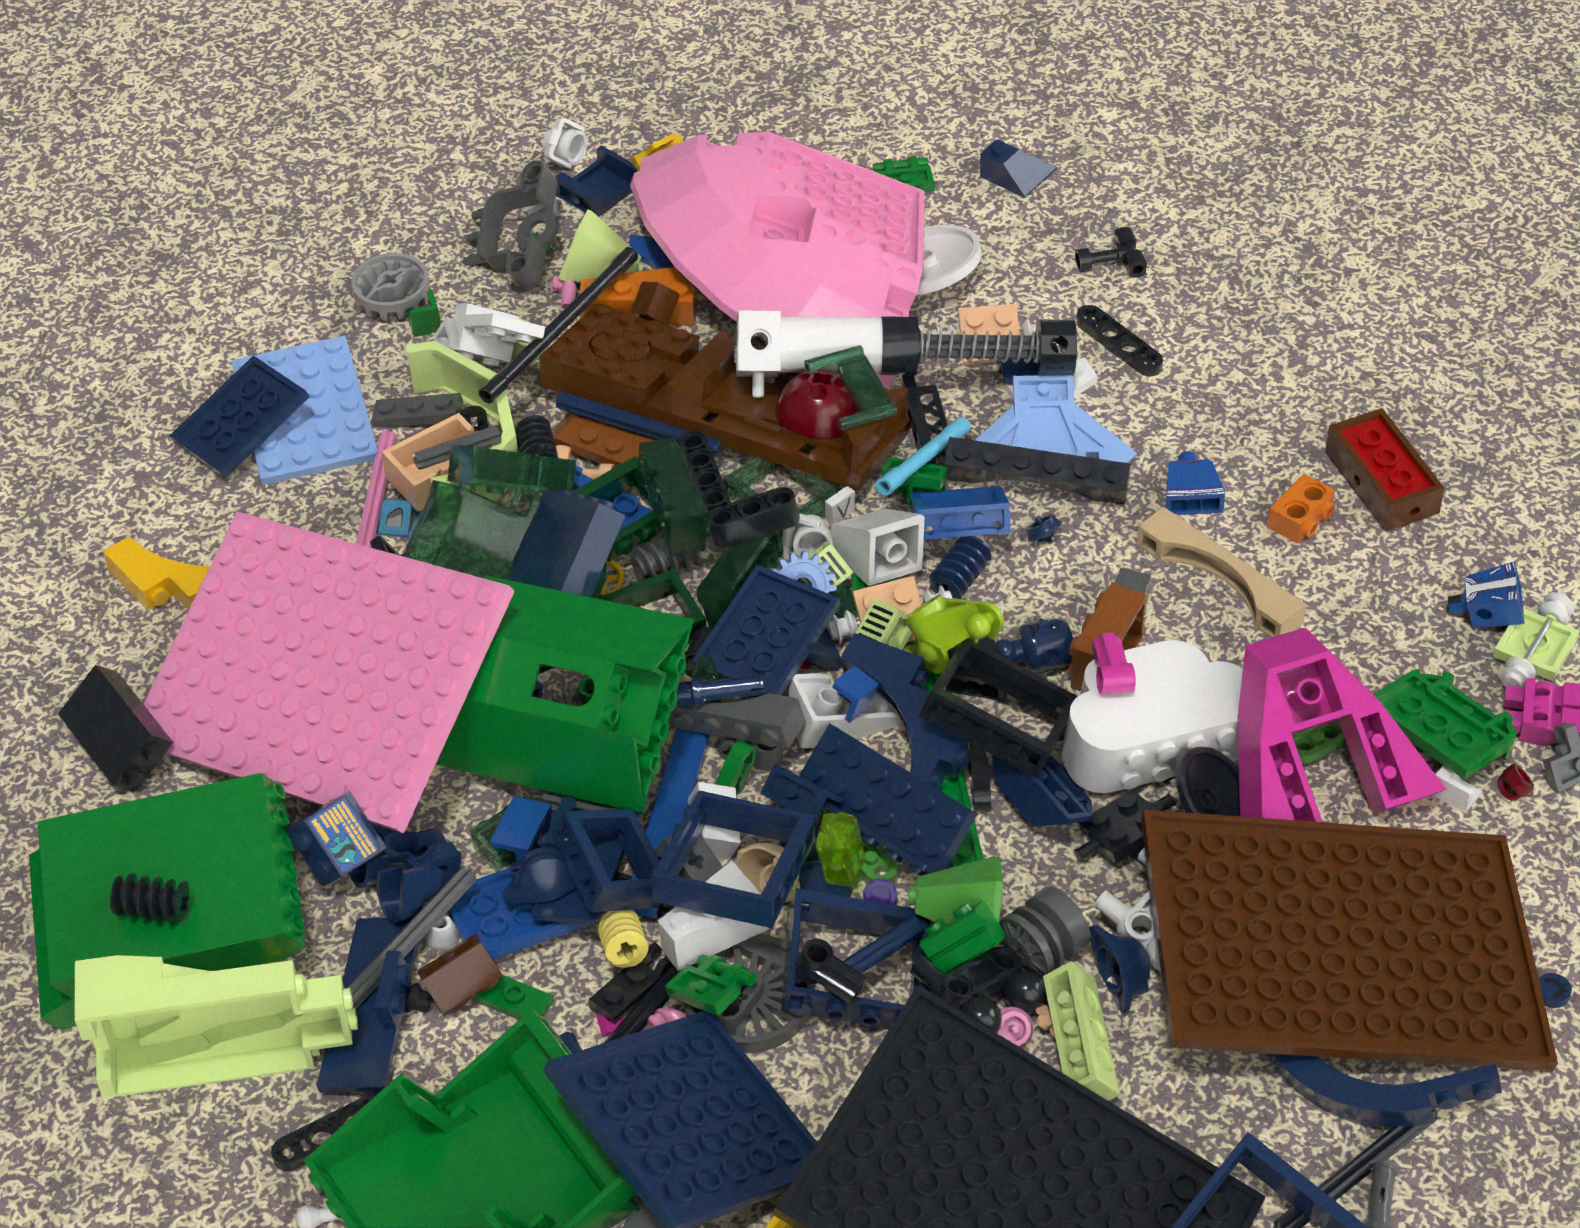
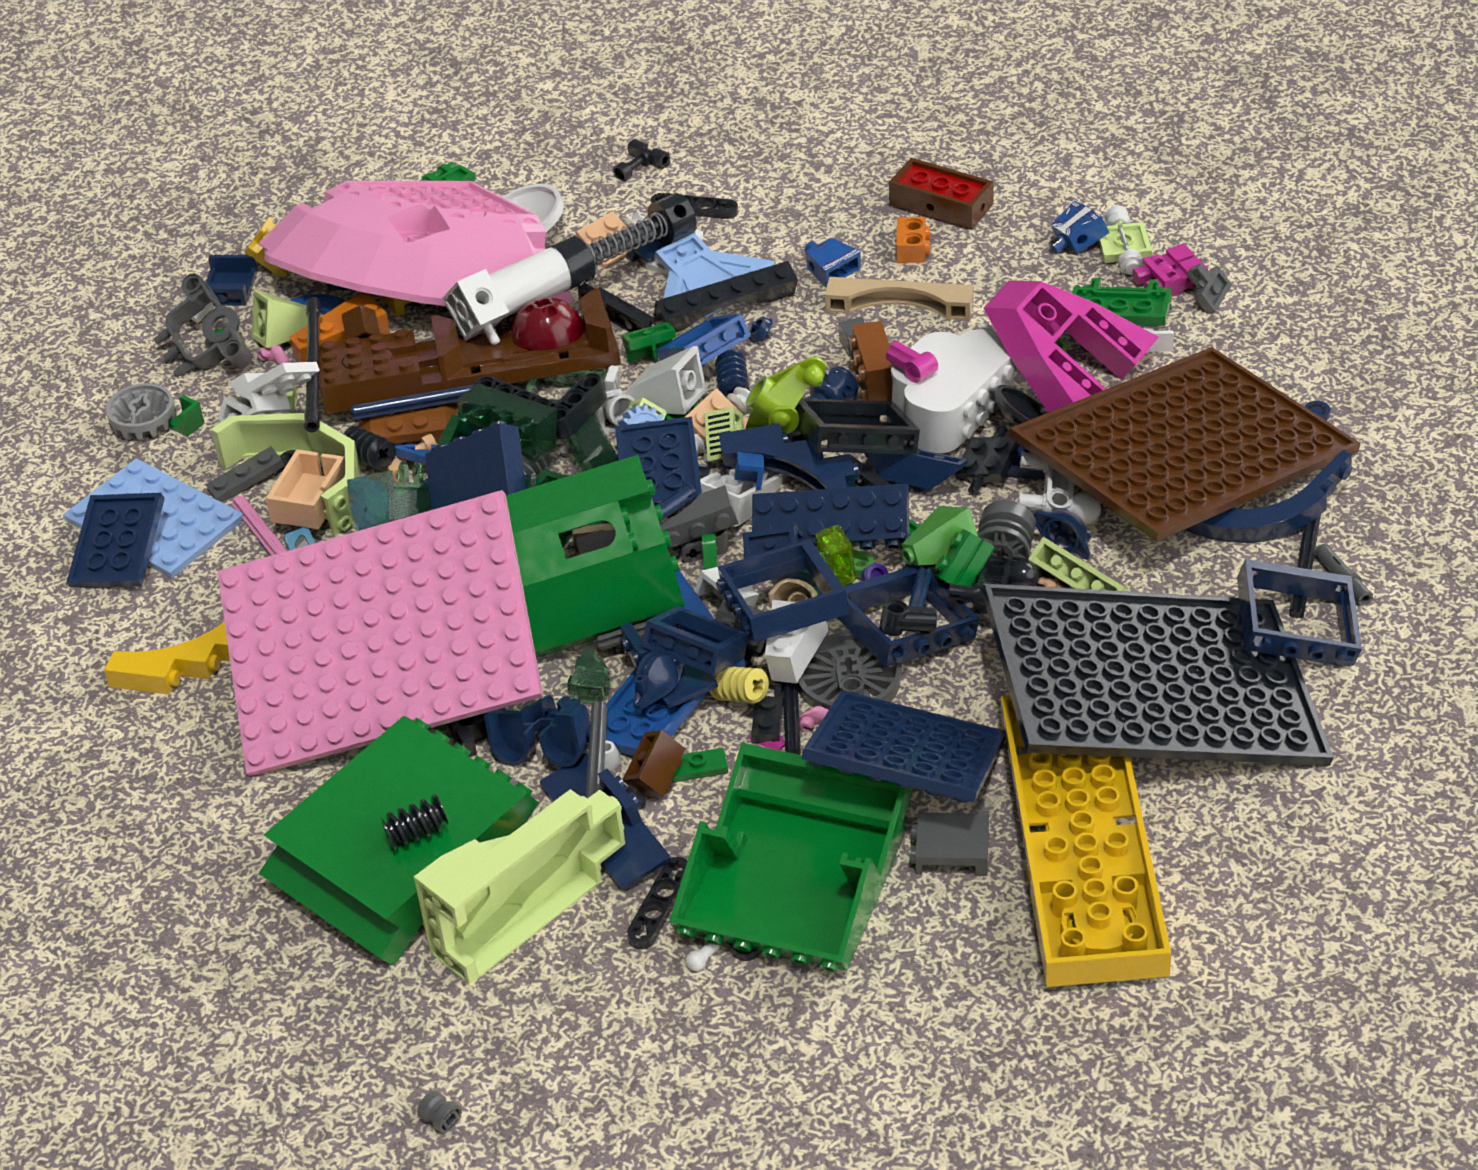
camera: 35 degrees left, 5 degrees down
black brick [58,665,174,791] -> none
slope [286,791,387,886] -> none
dark grey axle [413,426,501,470] -> none
clear green wedge [447,444,576,499] -> none
blue panel [490,797,552,864] -> none
white piece [543,118,587,169] -> none
green plate [664,954,756,1016] -> none
clear green plate [804,345,897,431] -> none
medium azure piece [876,417,971,495] -> none
dark blue slope [980,139,1057,198] -> none
dark red tile [1498,764,1534,801] -> none

